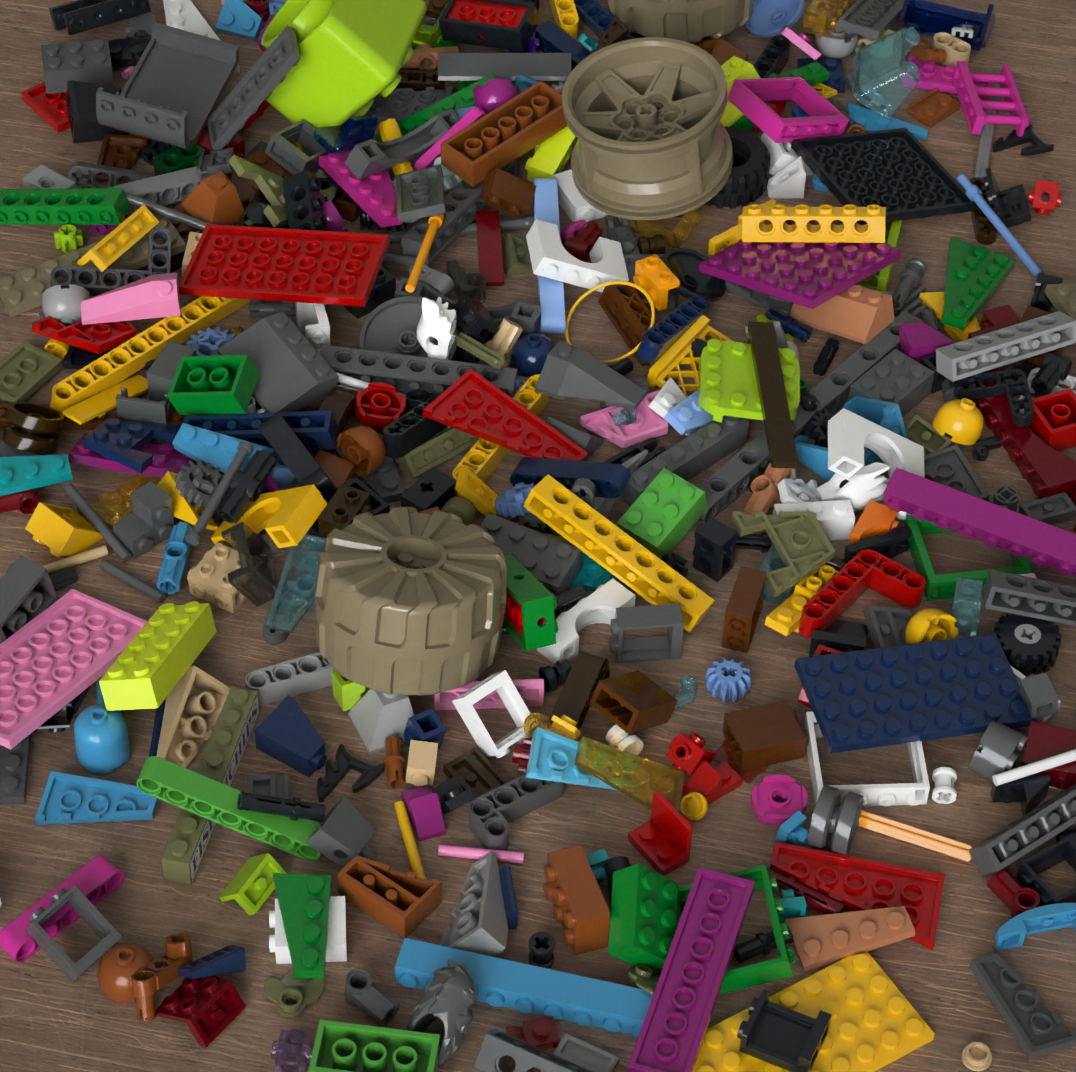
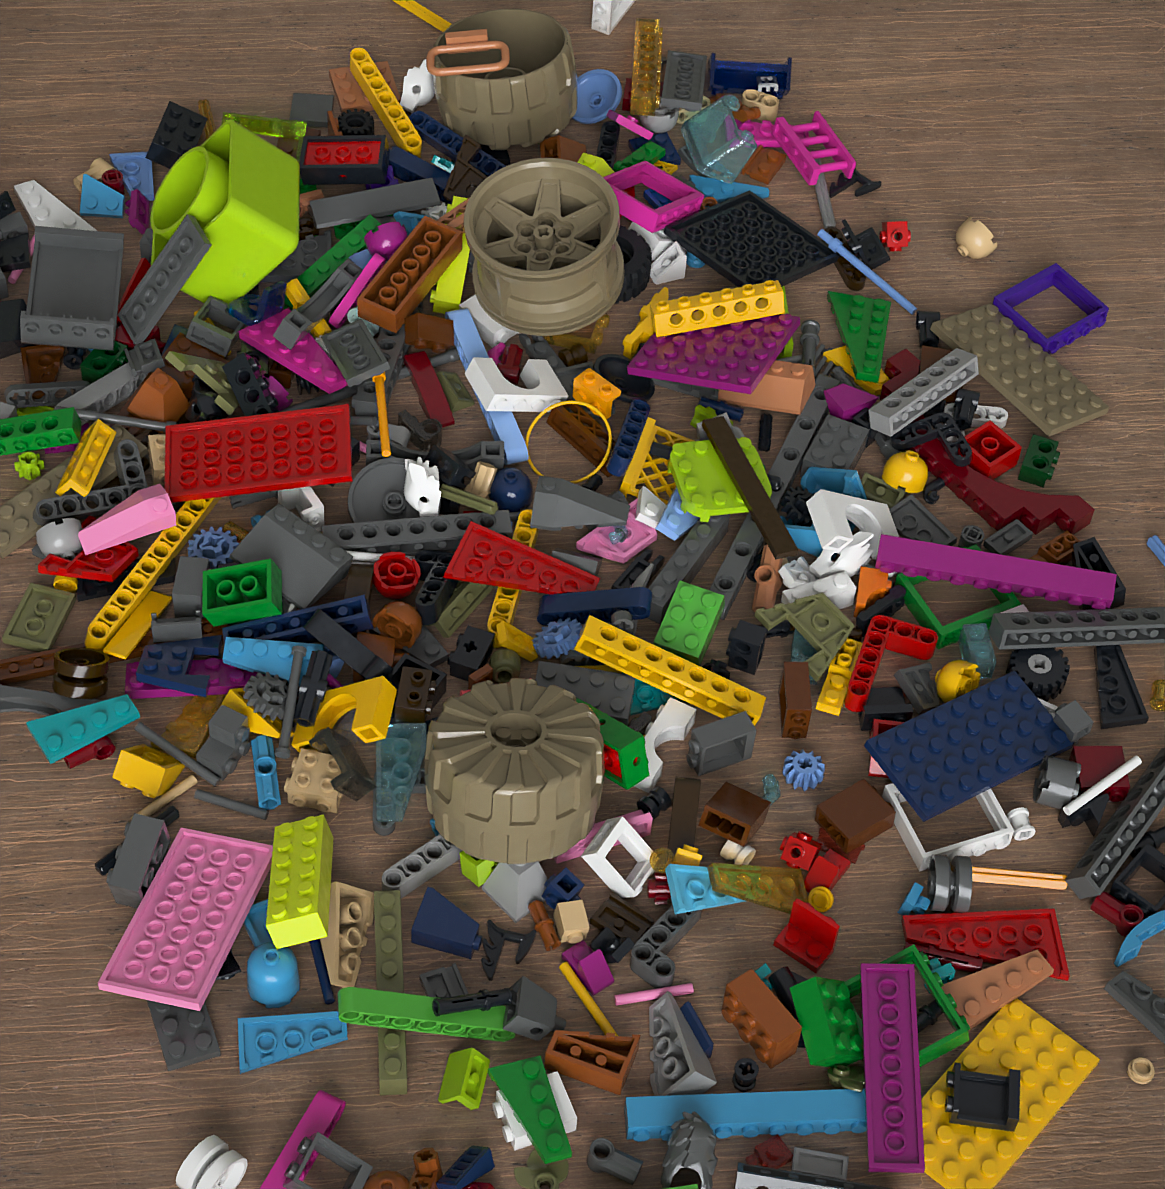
camera: 20 degrees left, 5 degrees up
dark pink plate [751,774,808,826] -> none

